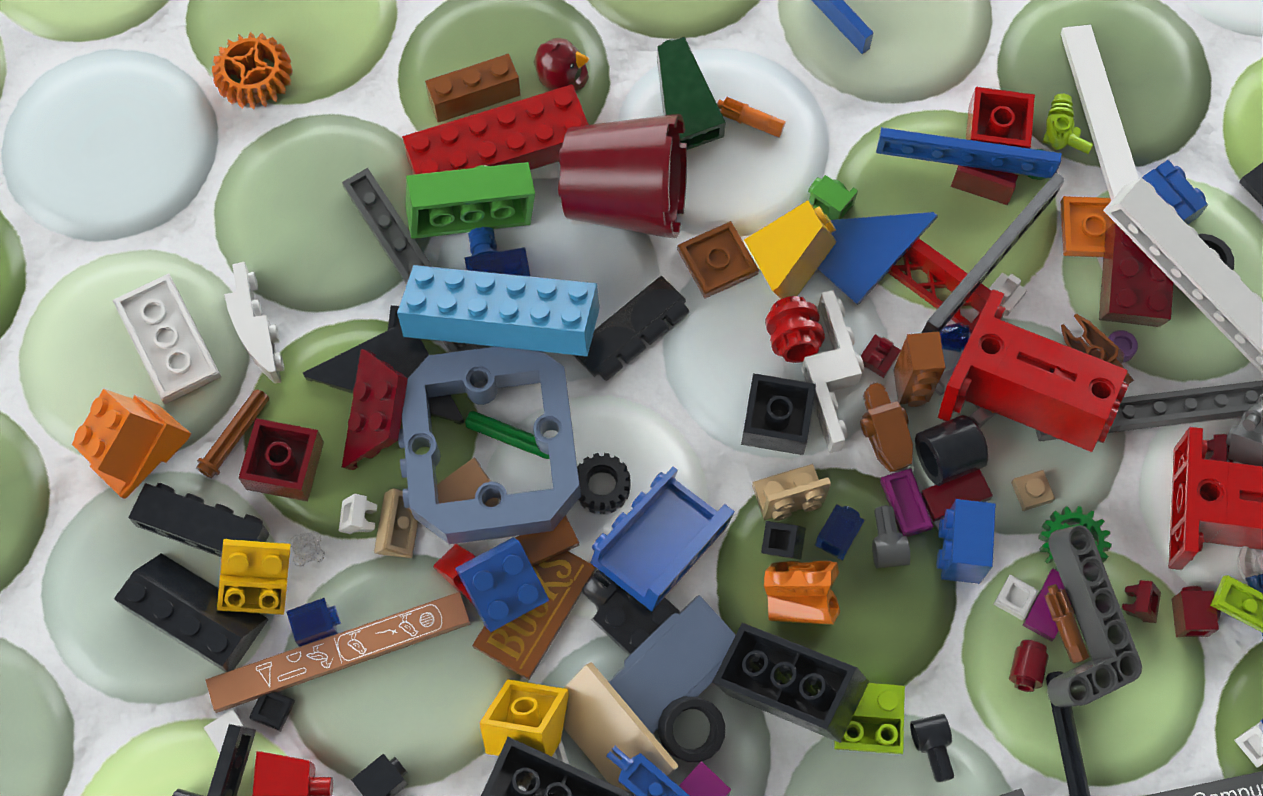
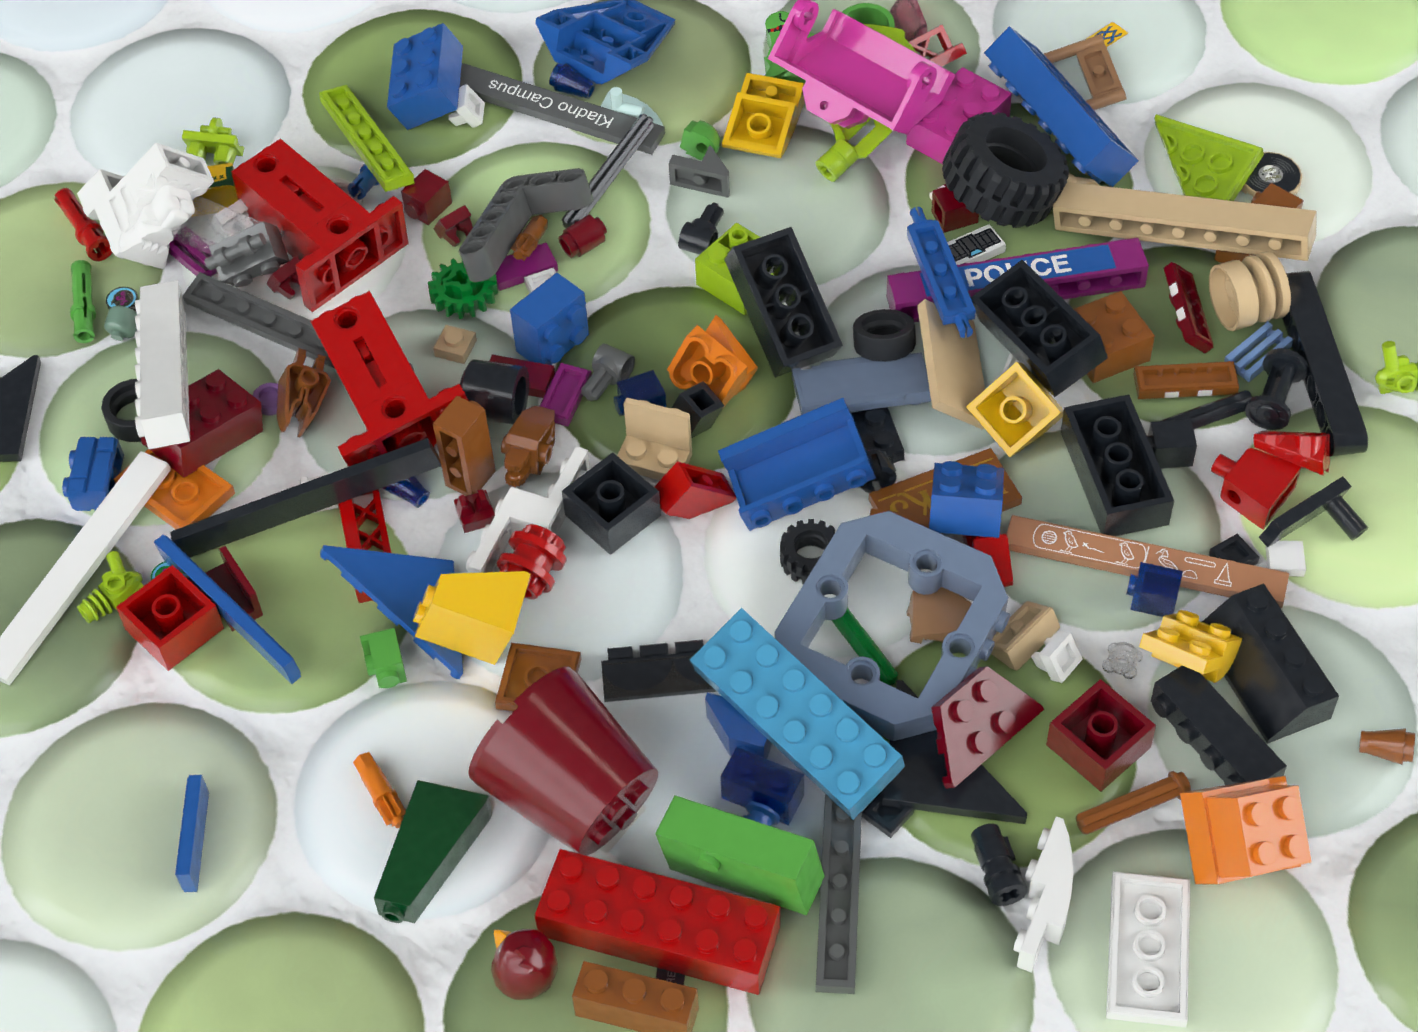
camera: 140 degrees left, 15 degrees down
none -> red slope [654,461,736,519]
none -> black axle [971,823,1028,906]
none -> black brick [1061,394,1174,536]
none -> dark orange cone [1359,728,1416,765]

